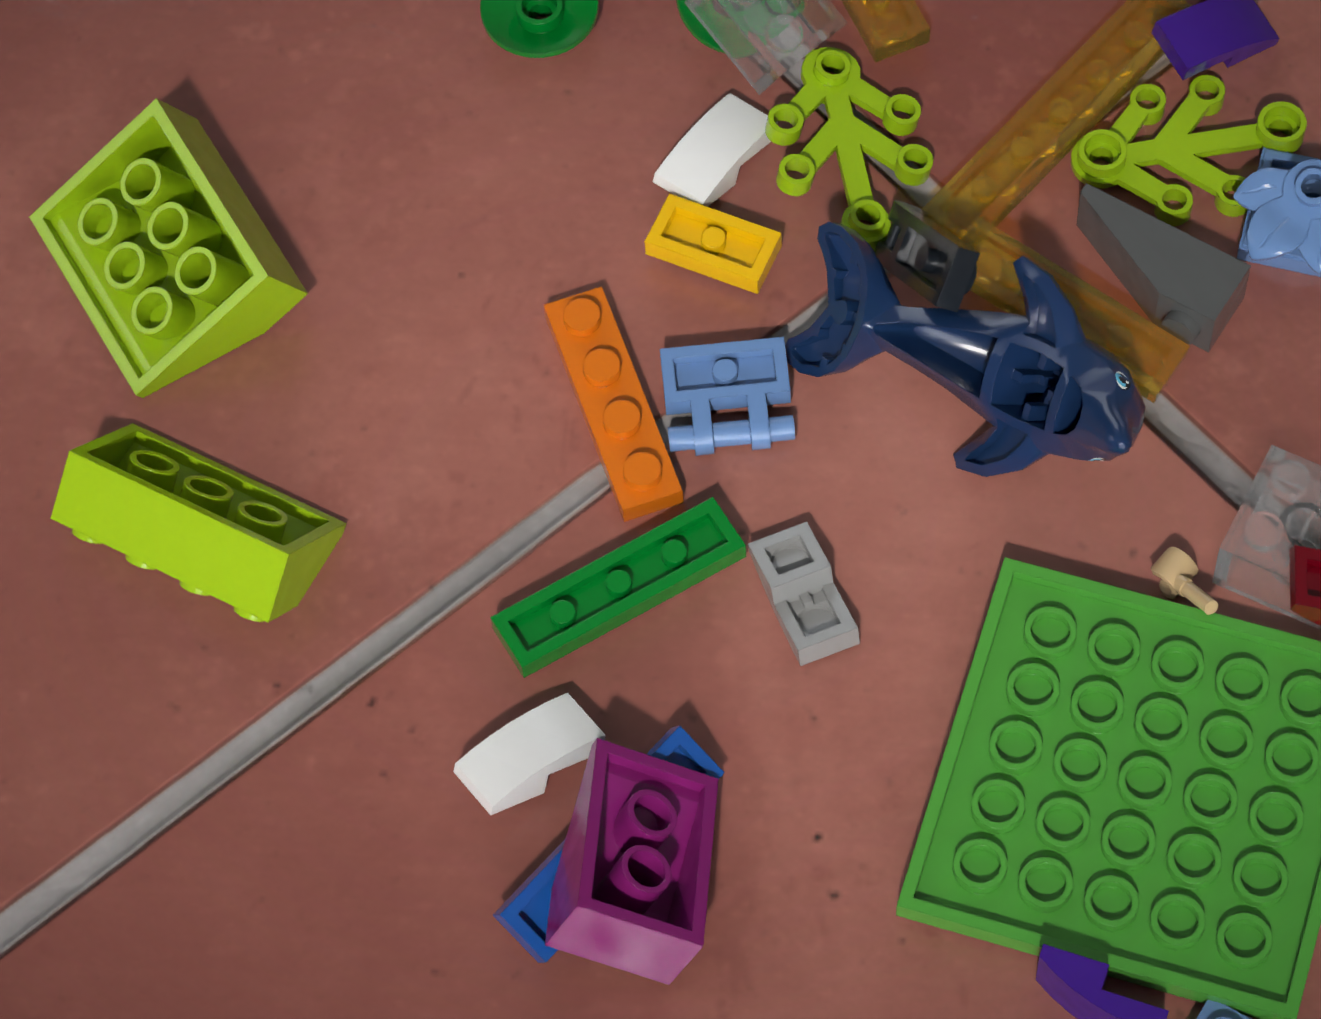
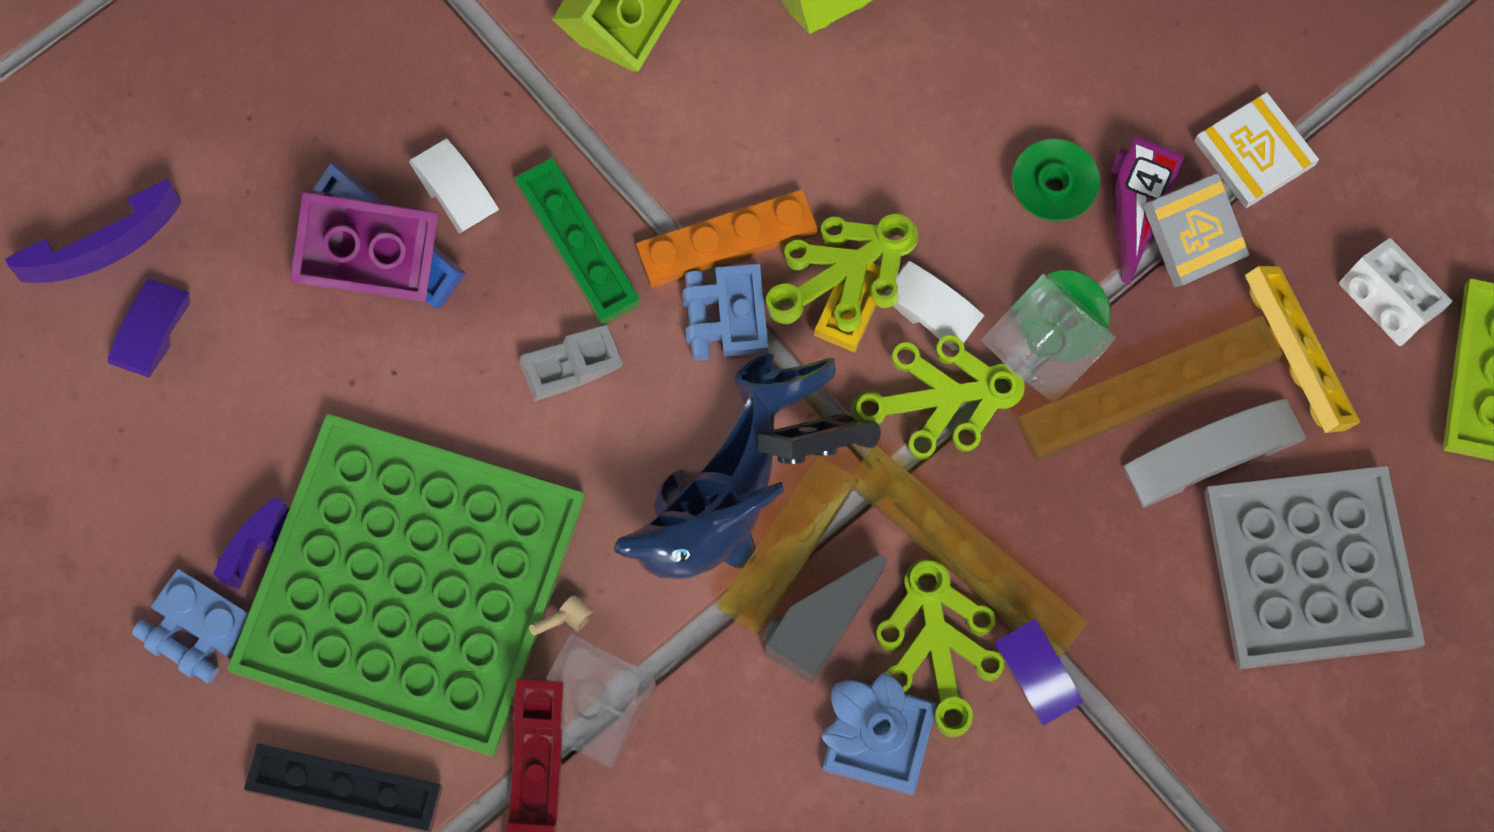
camera: 85 degrees right, 10 degrees up
none -> lime plant [766,214,918,332]

